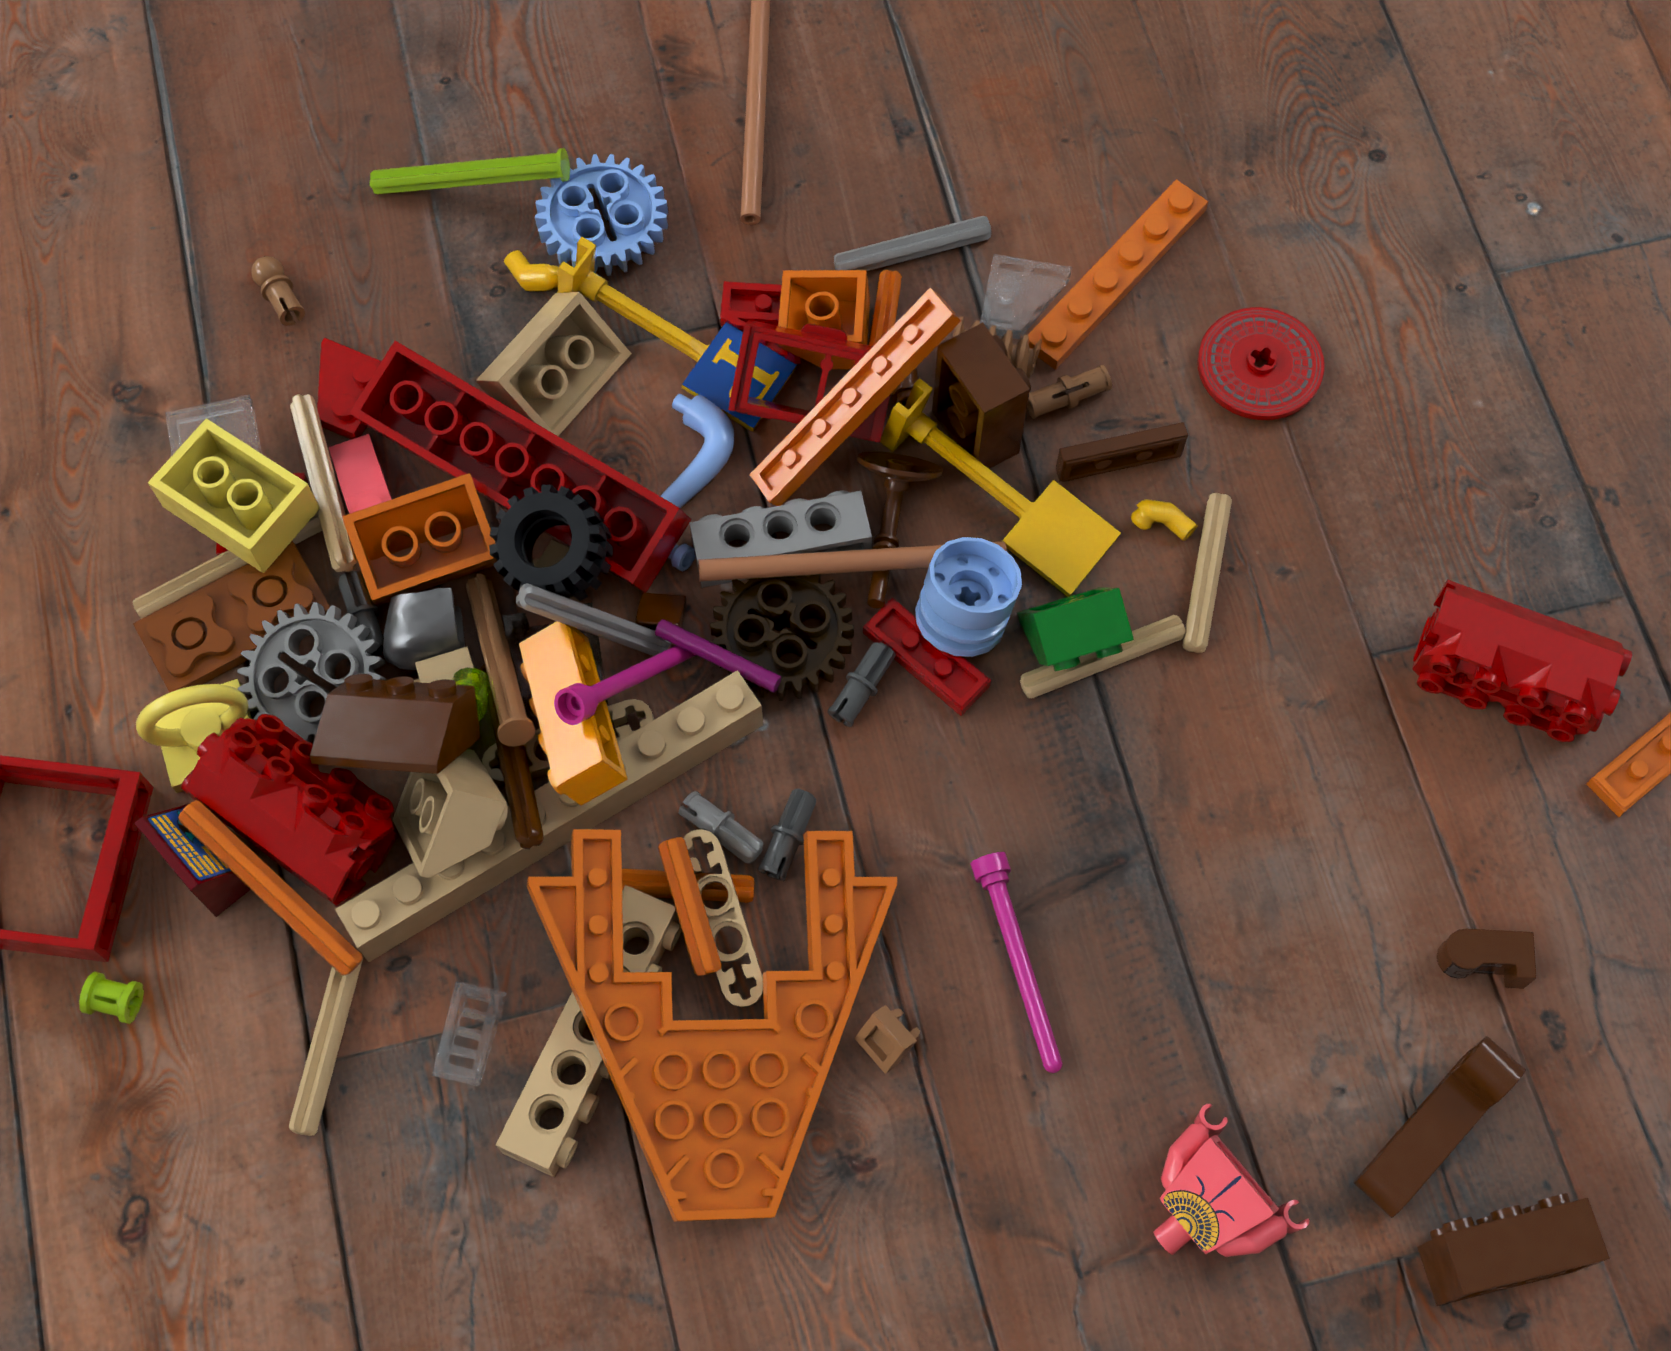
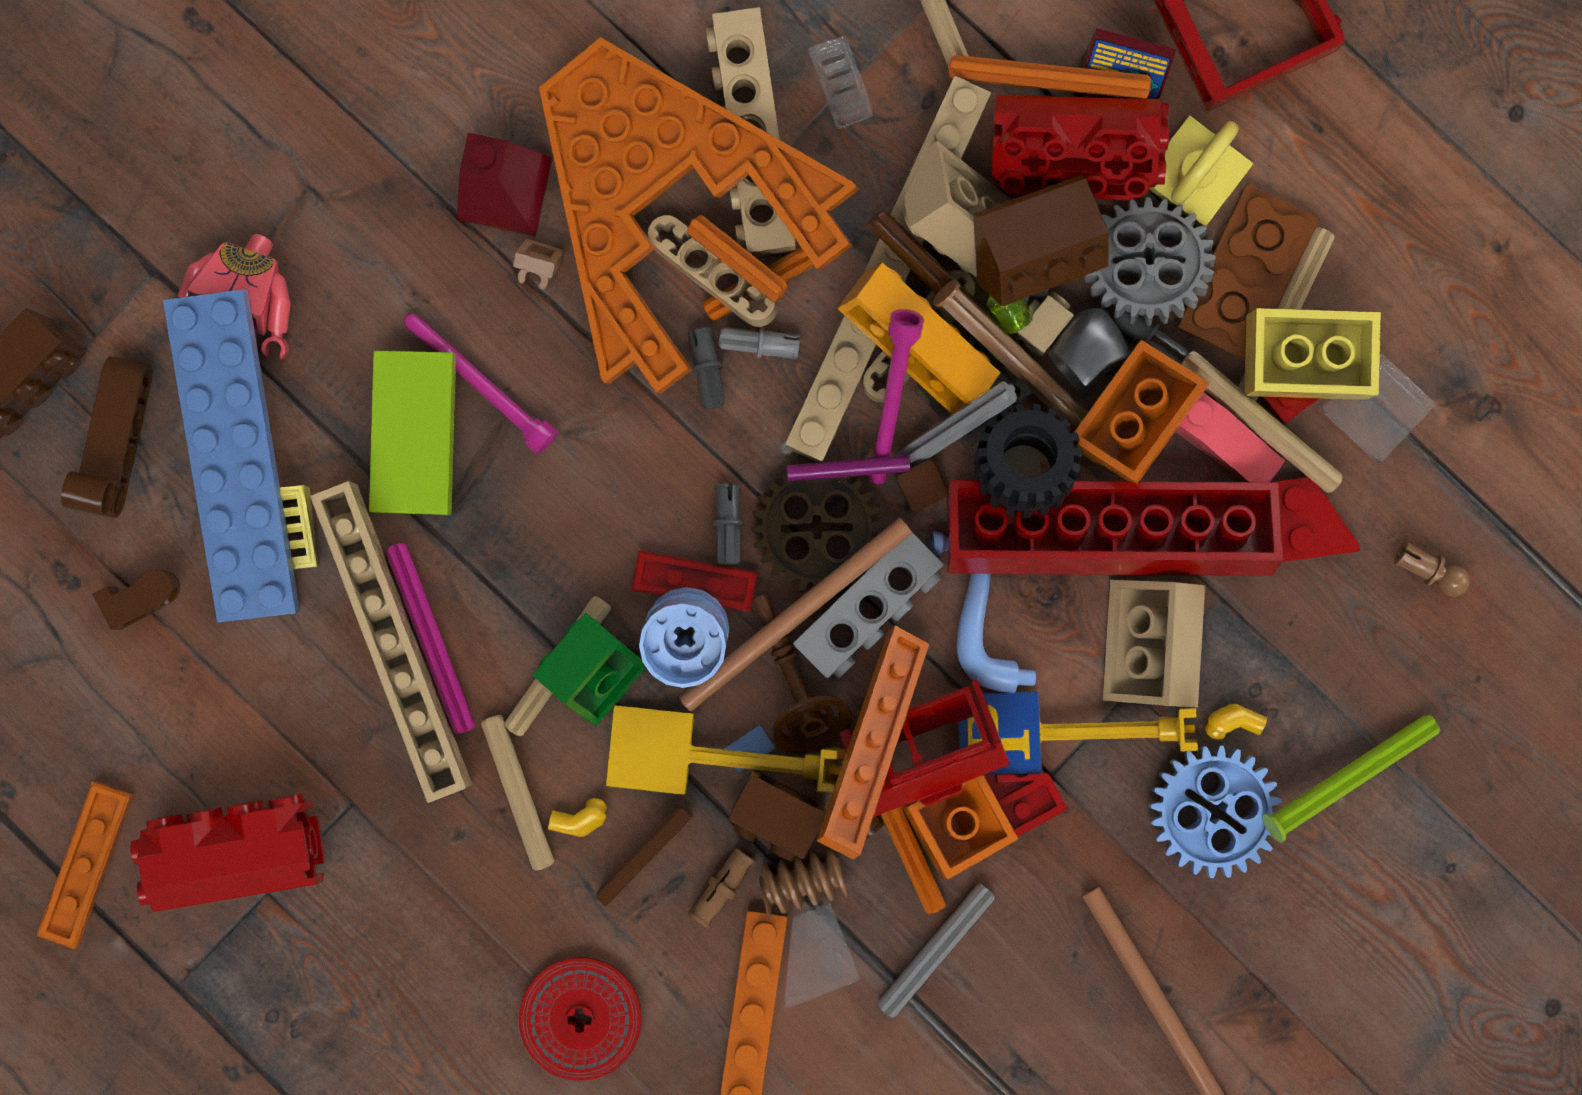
camera: 150 degrees right, 20 degrees up
none -> medium blue plate [163,289,300,623]
none -> light yellow slope [280,485,319,570]
none -> tan brick [310,481,473,803]
none -> lime tile [369,351,456,515]
none -> dark pink axle [385,543,475,734]
none -> dark red slope [457,133,553,237]
none -> medium blue sticker [724,725,776,773]

